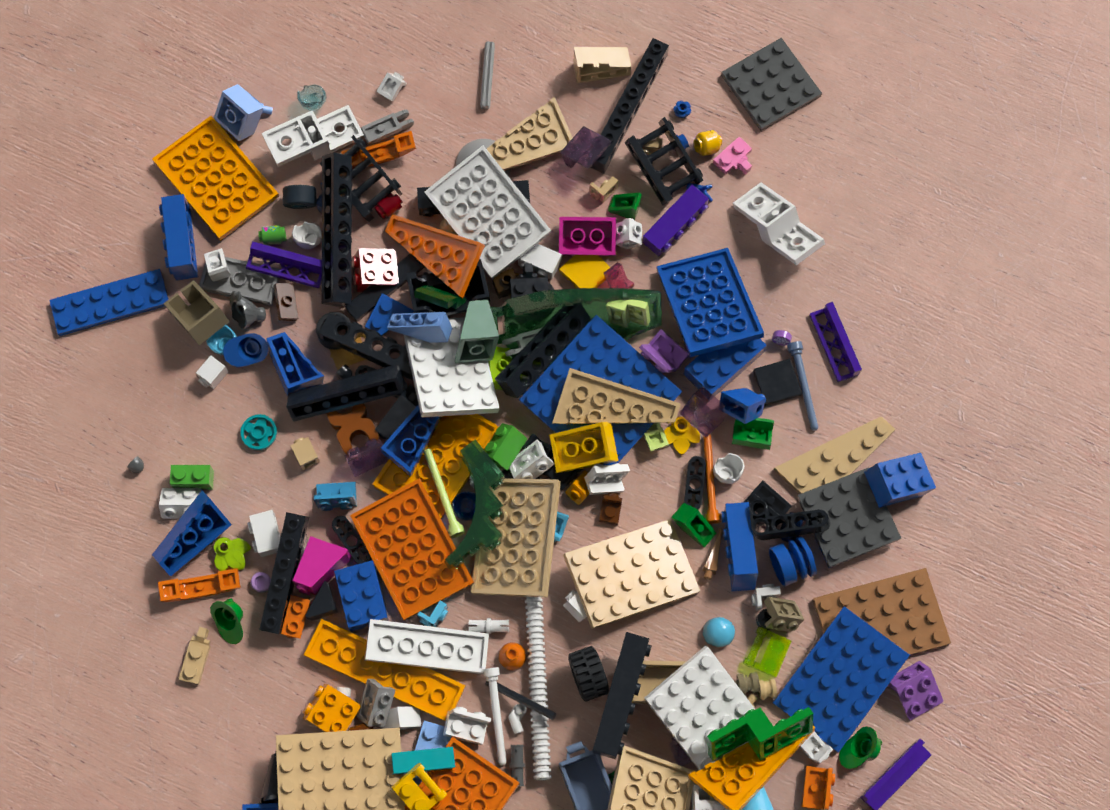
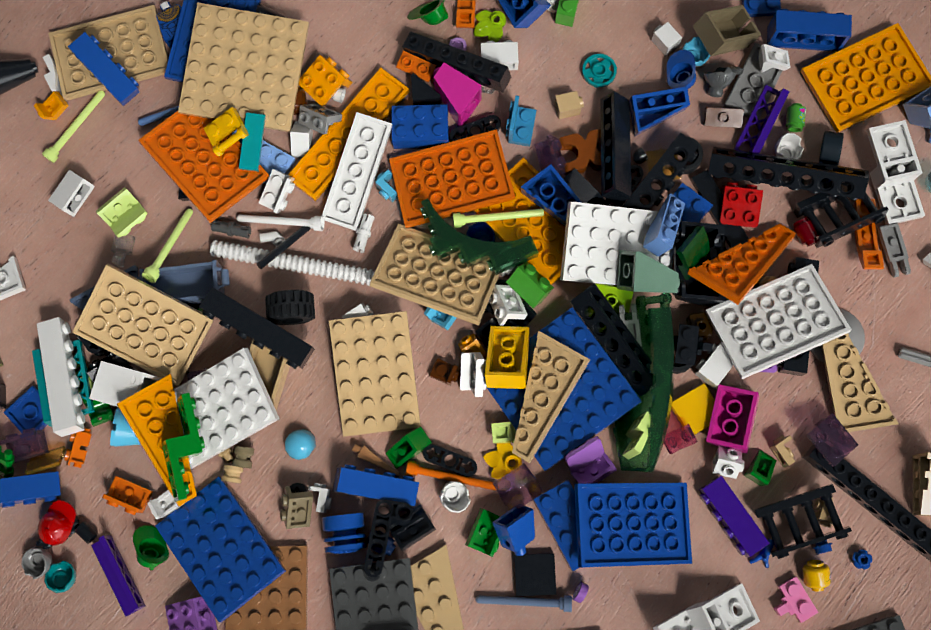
camera: 110 degrees right, 5 degrees up
orange brick [498,642,526,670] -> none
clear neon green plate [743,627,791,678] -> none

